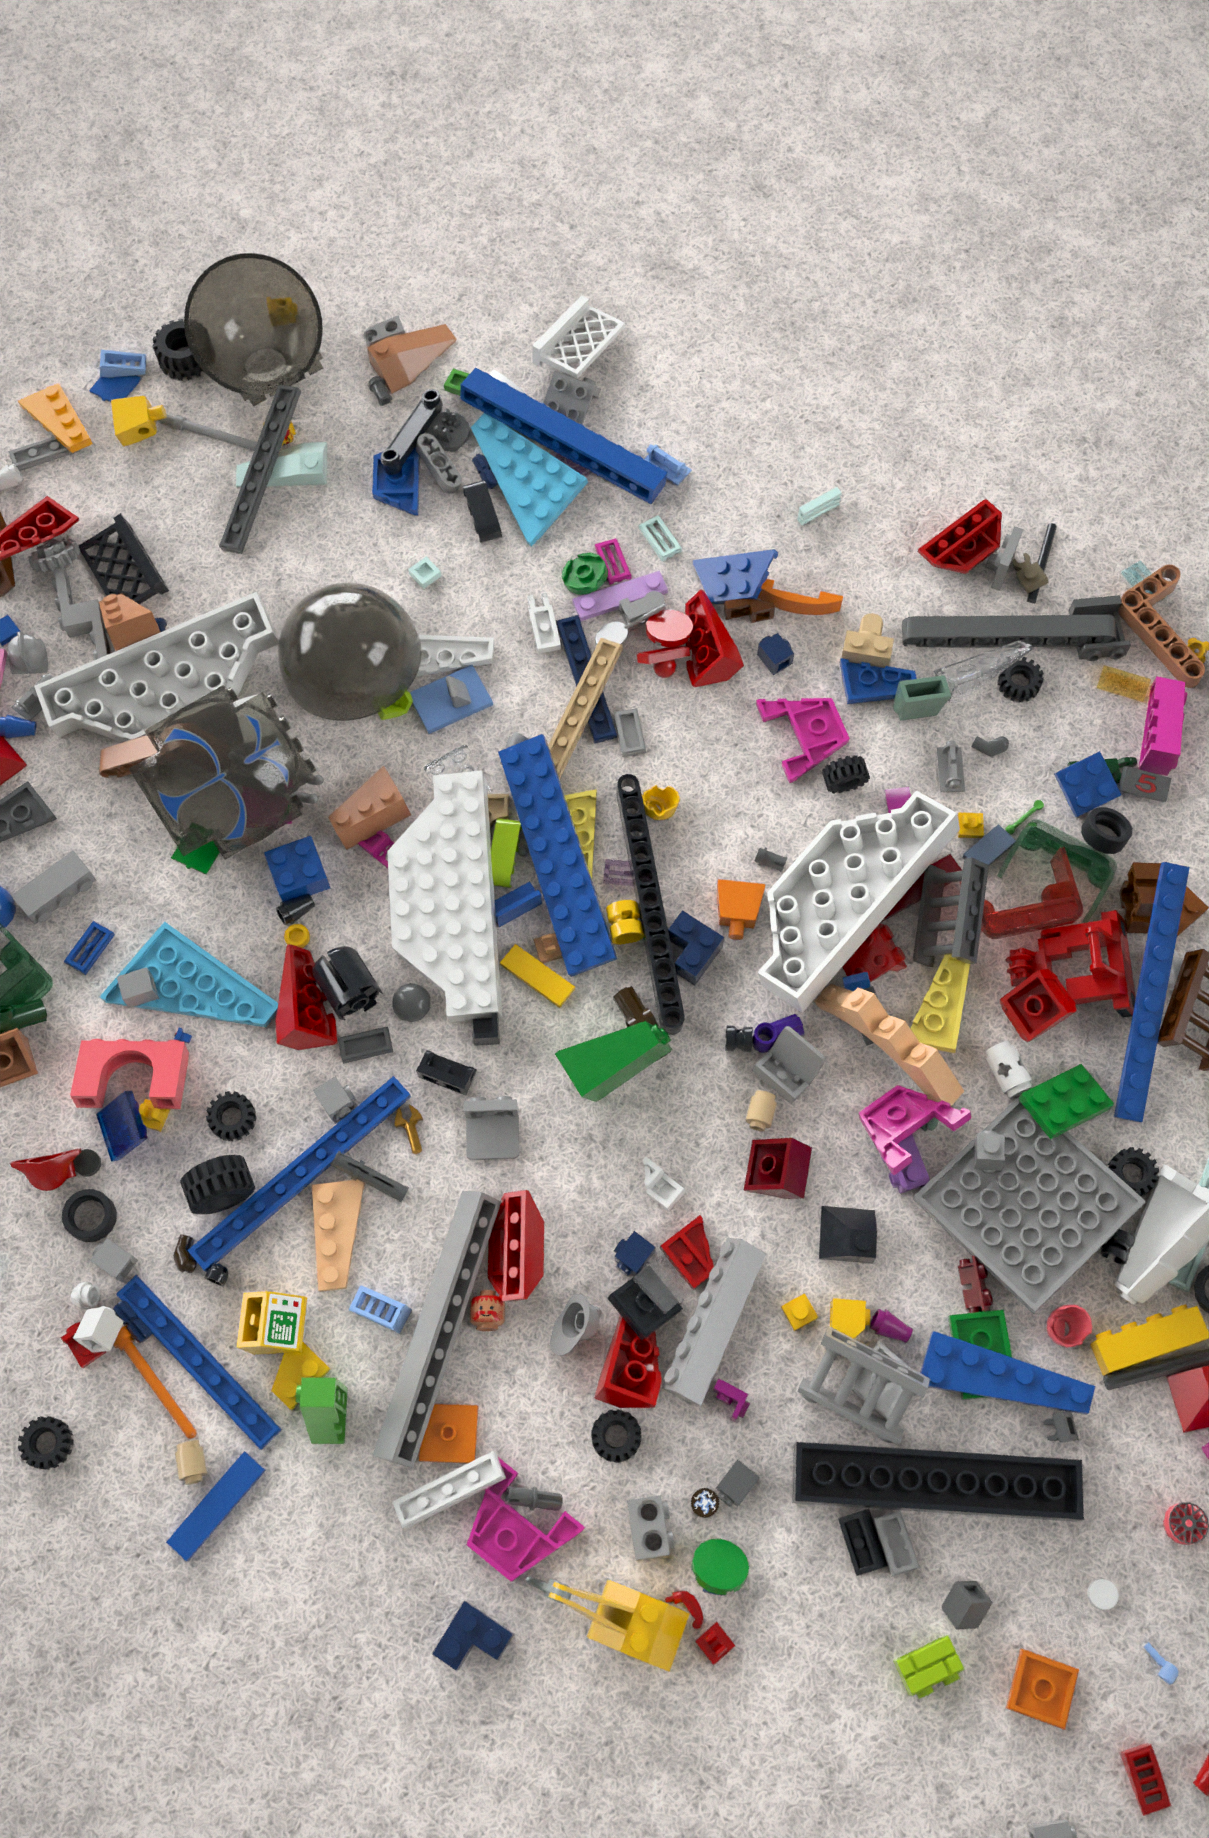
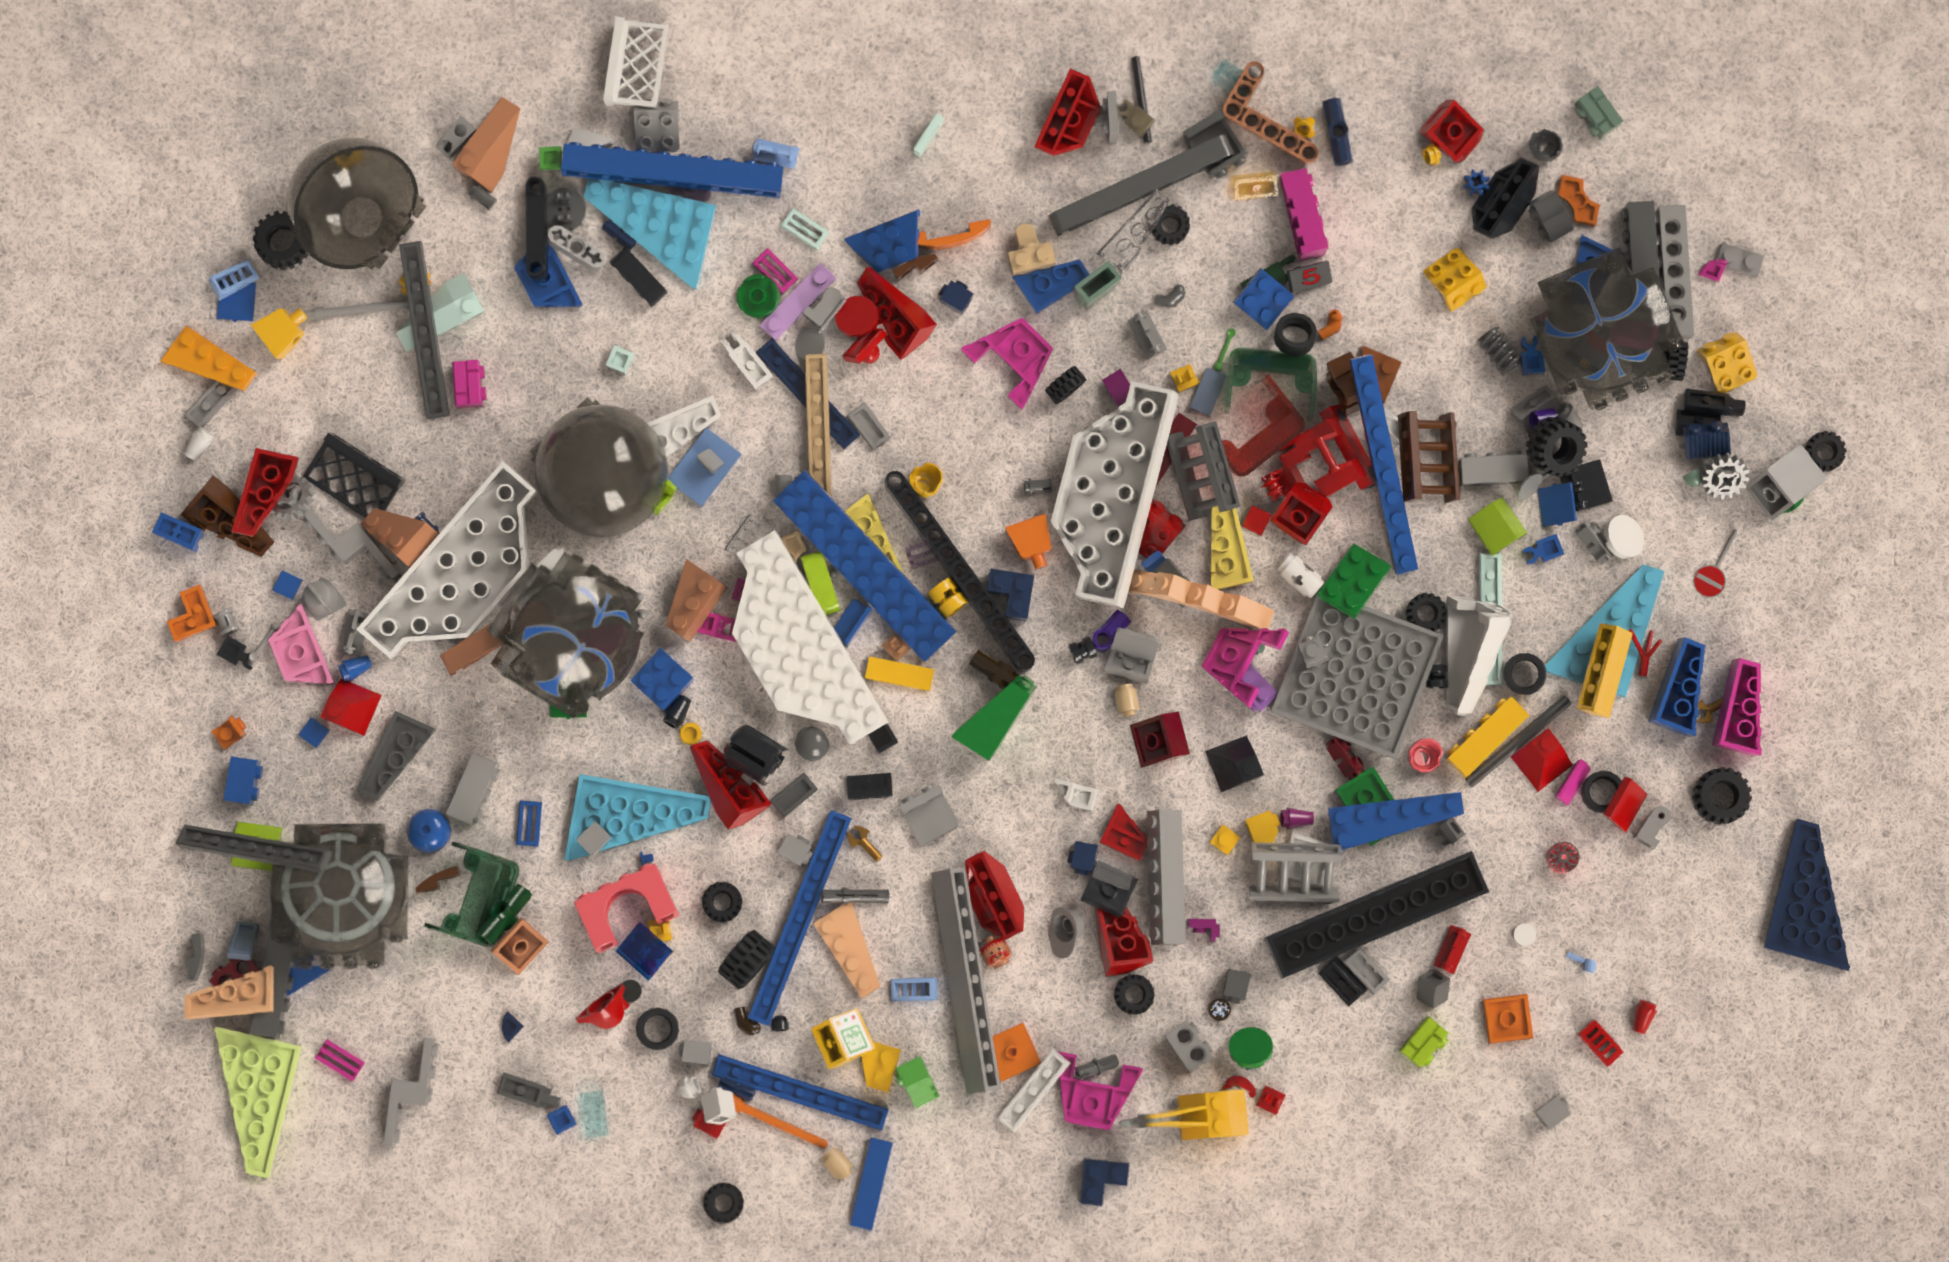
camera: 30 degrees left, 15 degrees up
none -> dark pink brick [452,360,487,408]
none -> red slope [1242,505,1272,536]
none -> orange arm [1317,309,1343,341]
none -> red hinge [1433,925,1471,975]

